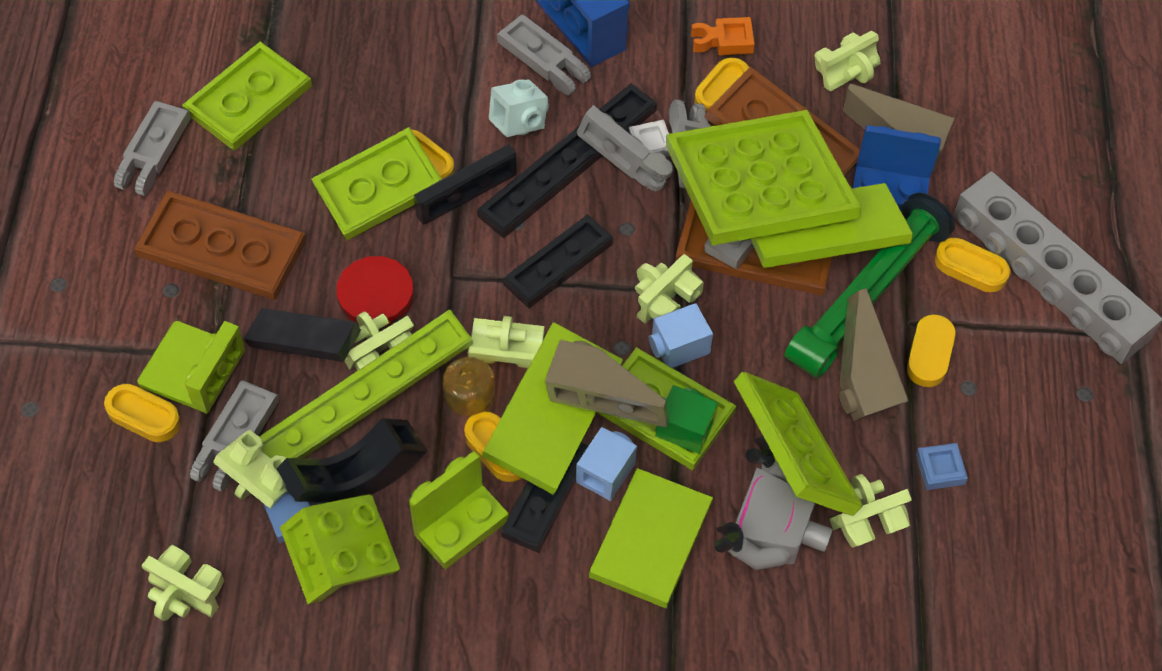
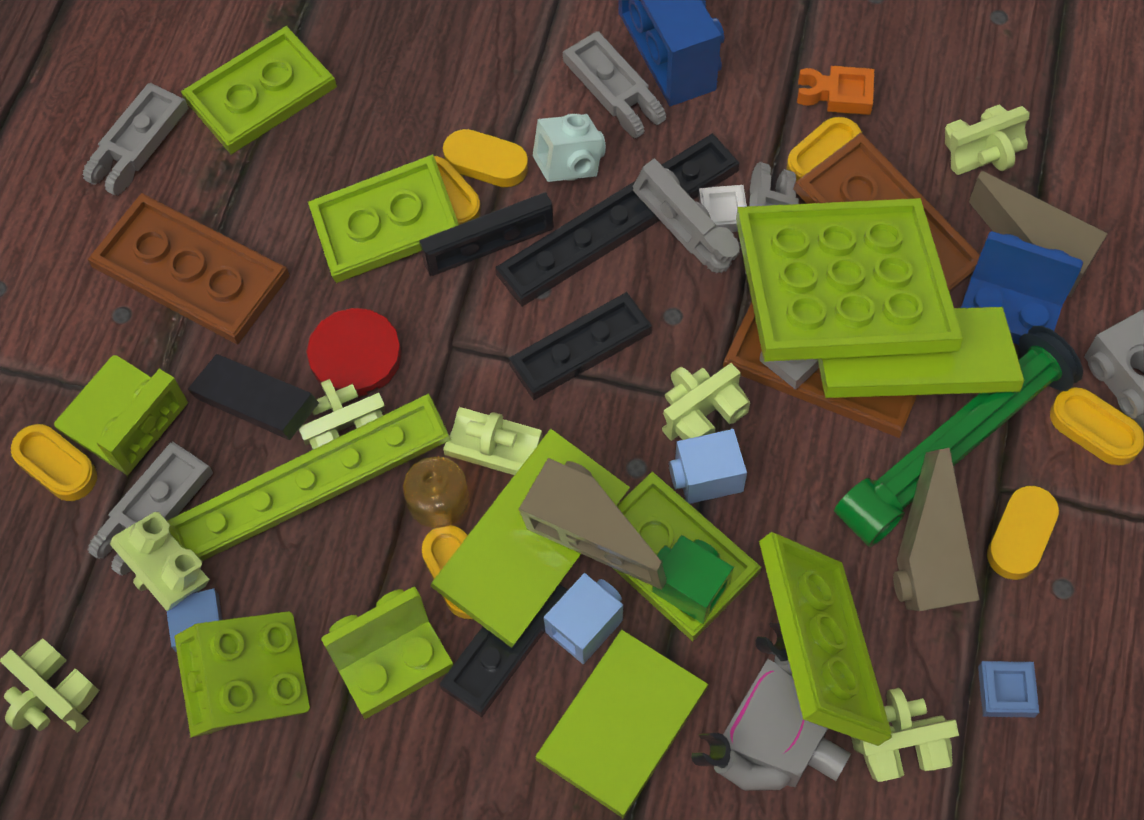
camera: 15 degrees right, 5 degrees up
black arch [277,418,427,506] -> none
none -> yellow tile [443,129,528,187]

